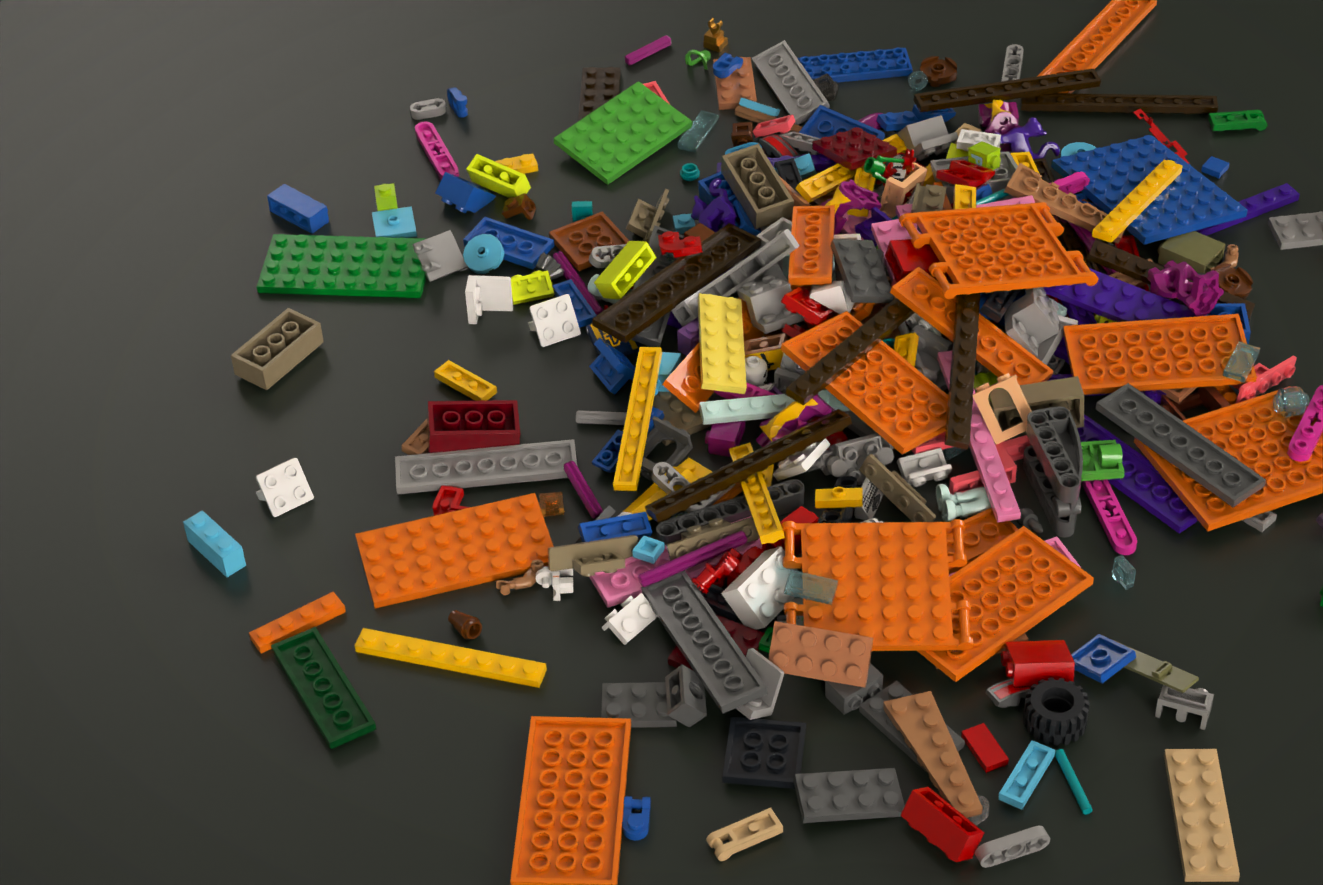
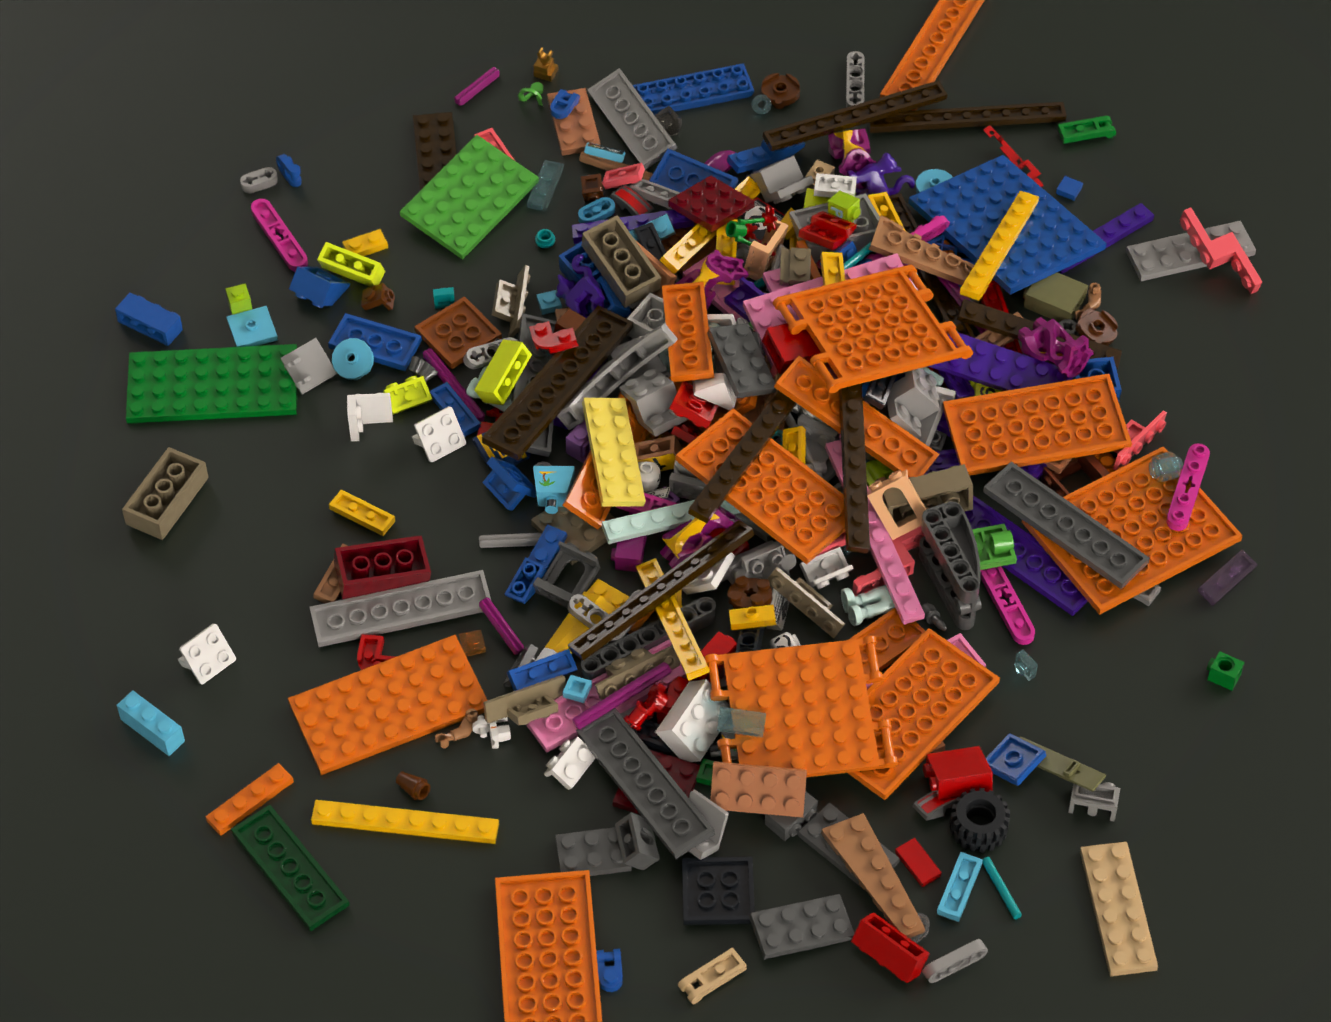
camera: 10 degrees left, 10 degrees up
yellow plate [613,347,662,491] -> none
clear light blue tile [1223,341,1260,383] -> none
none -> reddish brown plate [728,576,773,609]

